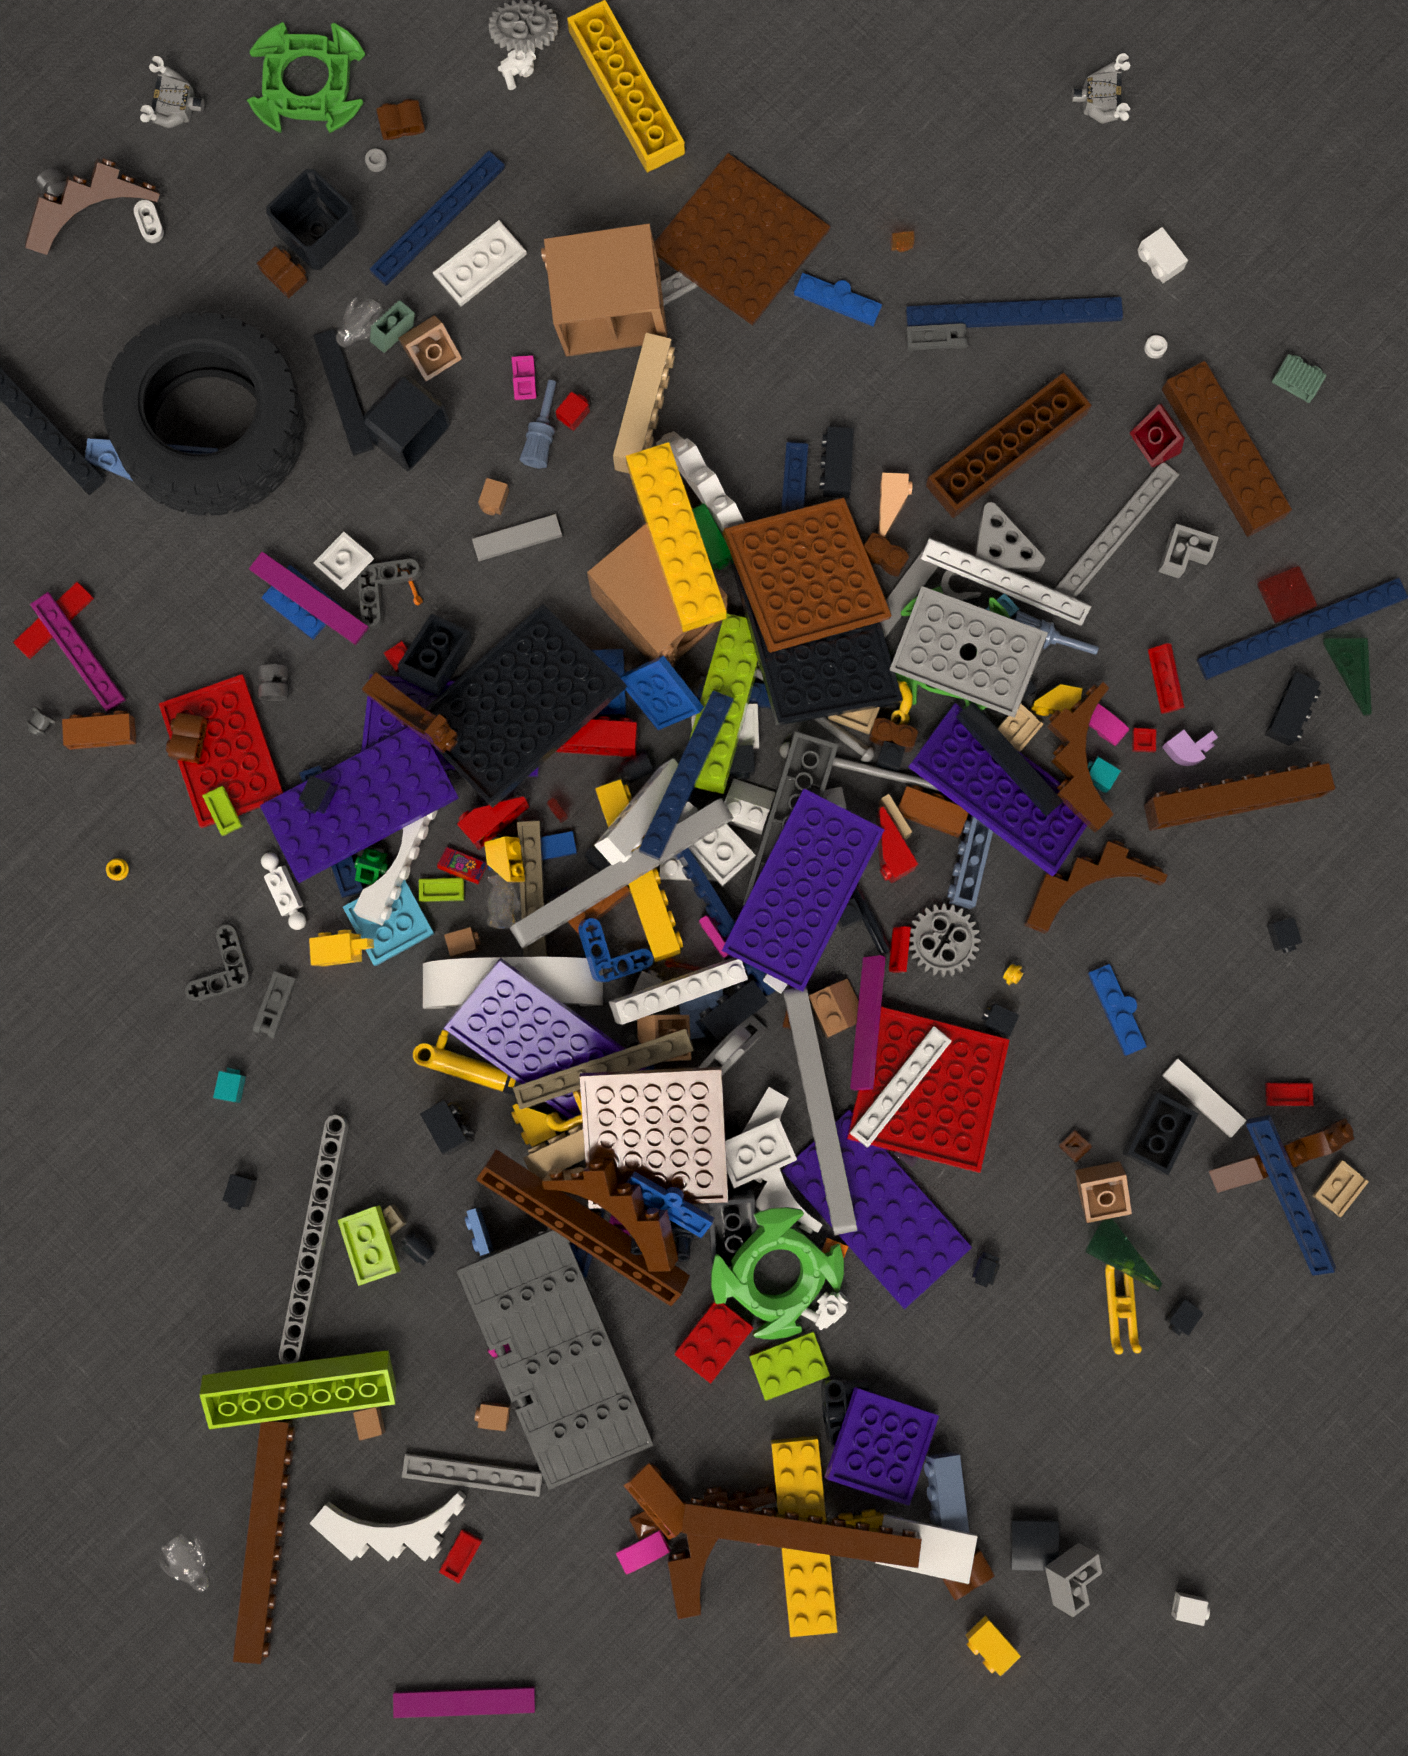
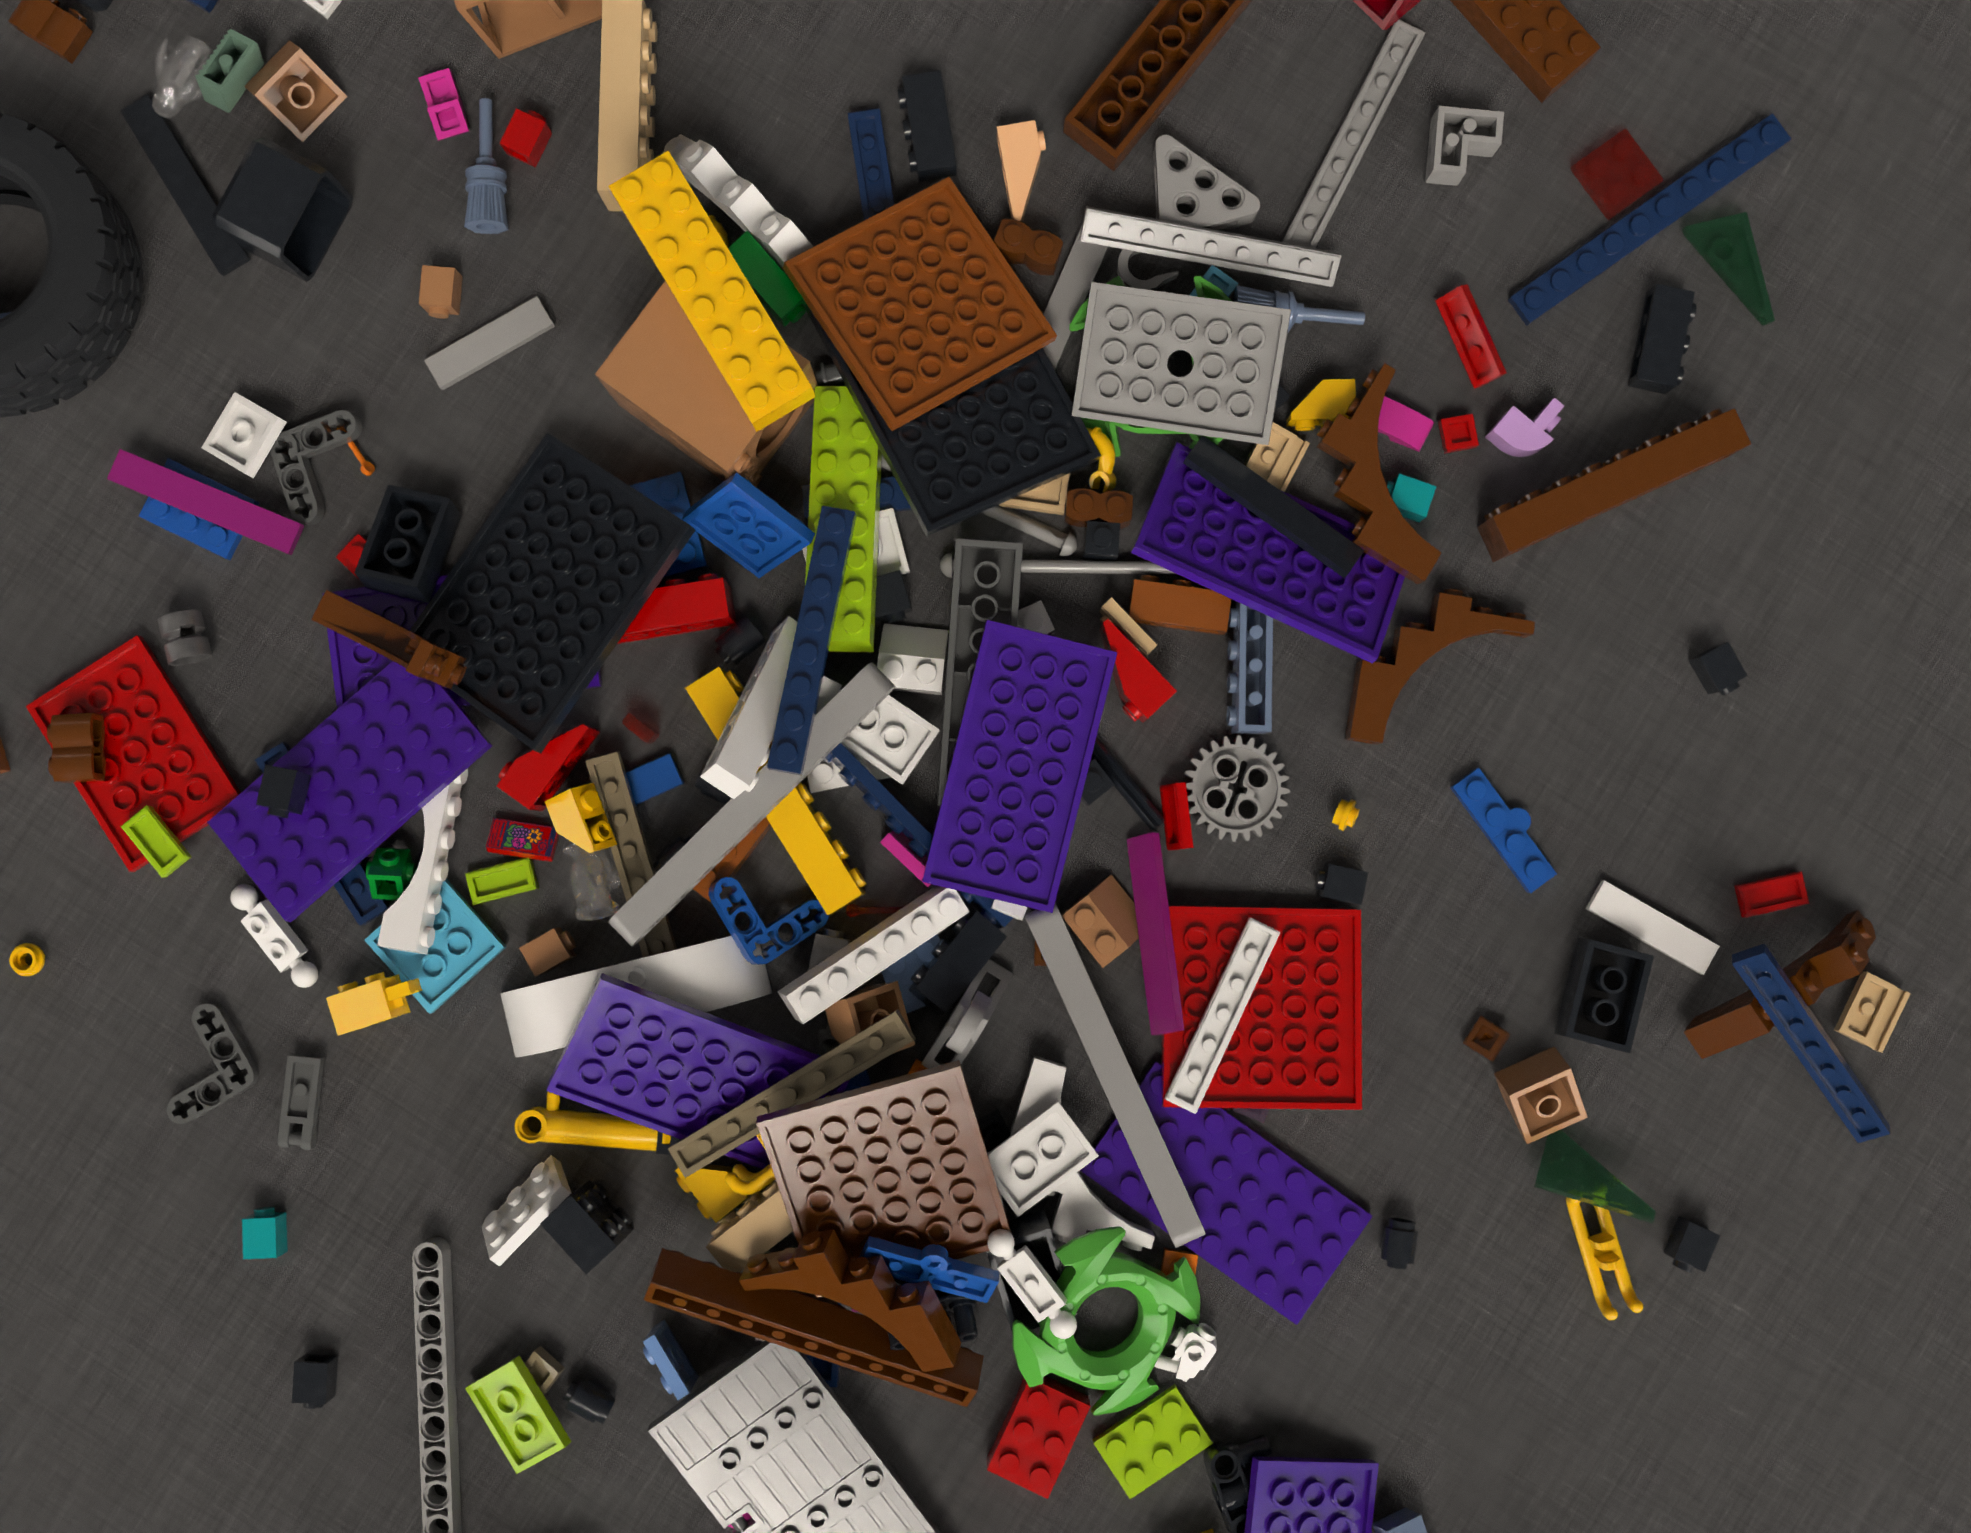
camera: 15 degrees left, 5 degrees up
none -> white plate [481,1155,571,1267]
none -> dark grey brick [815,362,846,386]
none -> white plate [987,1229,1077,1339]

